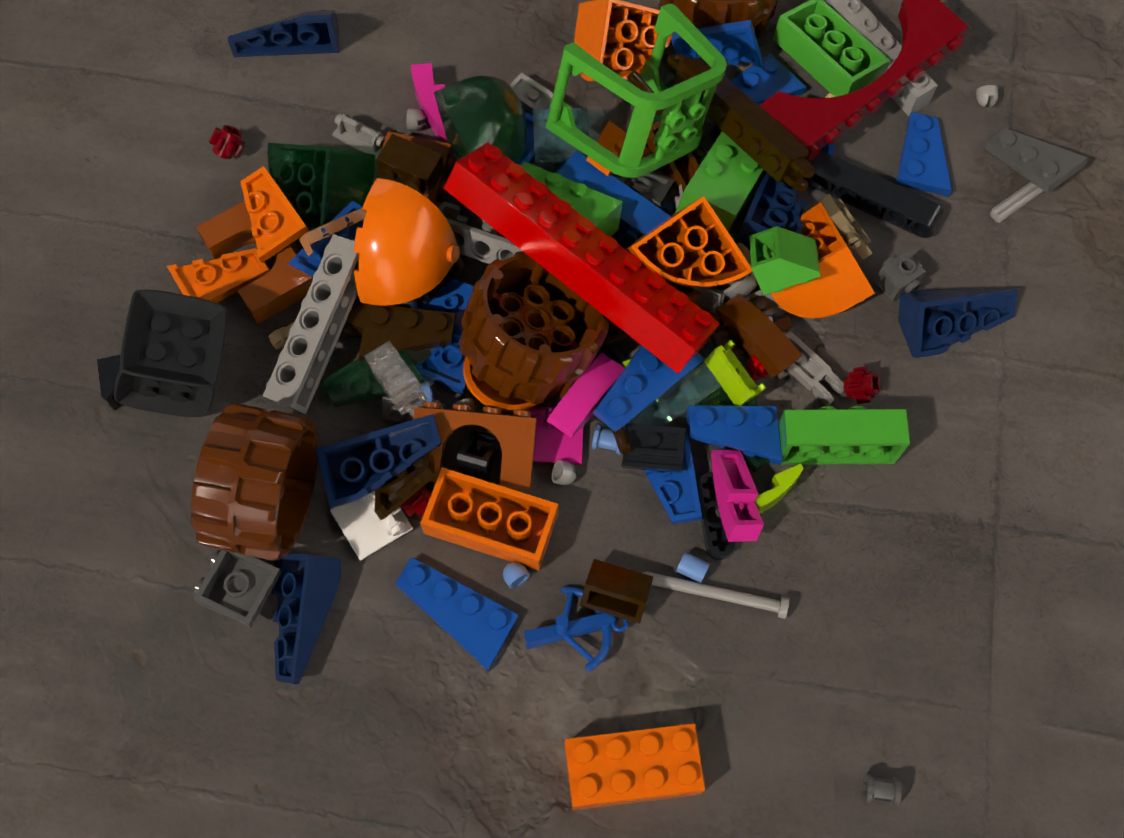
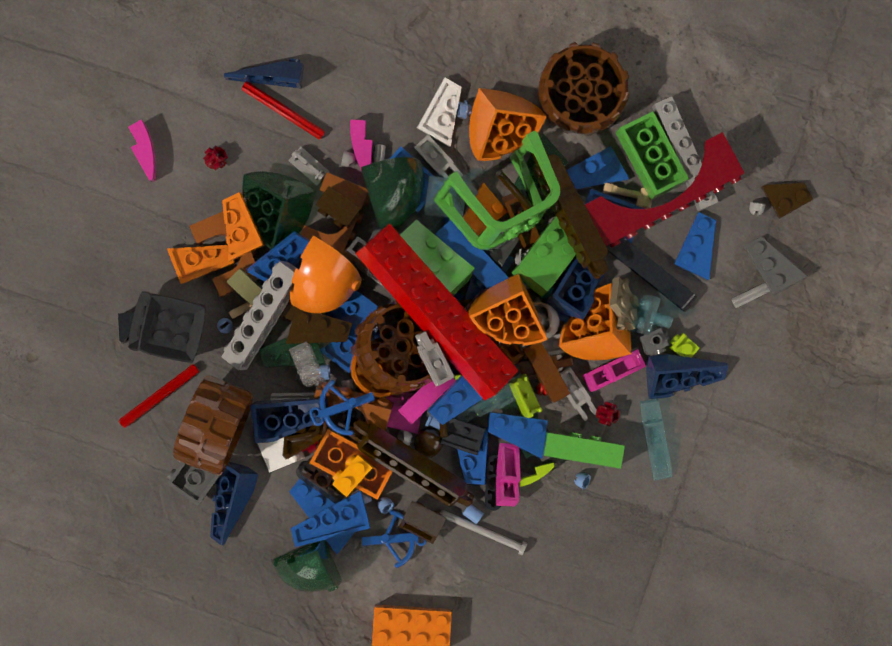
camera: 15 degrees right, 20 degrees up
medium nougat piece [299,207,367,256] -> none
blue wing [671,20,763,67] -> none
bright green slope [749,226,821,295] -> none
none -> red axle [119,364,199,428]
none -> dark pink slope [128,119,157,183]
none -> medium blue hinge [217,318,233,333]
none -> olive slope [226,268,263,305]
none -> red axle [241,81,325,140]
none -> clear green brick [271,540,342,592]
none -> blue wing [290,491,371,547]
none -> black beam [296,461,345,503]
none -> blue piece [310,380,375,435]
none -> light orange brick [332,454,373,497]
none -> dark brown hinge [349,420,474,507]
none -> medium blue hinge [377,497,394,514]
none -> dark brown hair [414,427,444,458]
none -> light grey hinge [415,331,454,386]
none -> white wing [417,78,462,147]
none -> medium blue plate [457,100,471,119]
none -> medium blue hinge [574,472,591,489]
none -> dark pink slope [582,349,646,392]
none -> clear light blue plate [632,296,673,335]
none -> clear light blue slope [639,398,673,481]
none -> lime bracket [669,333,700,358]
none -> dark brown wing [761,183,814,219]

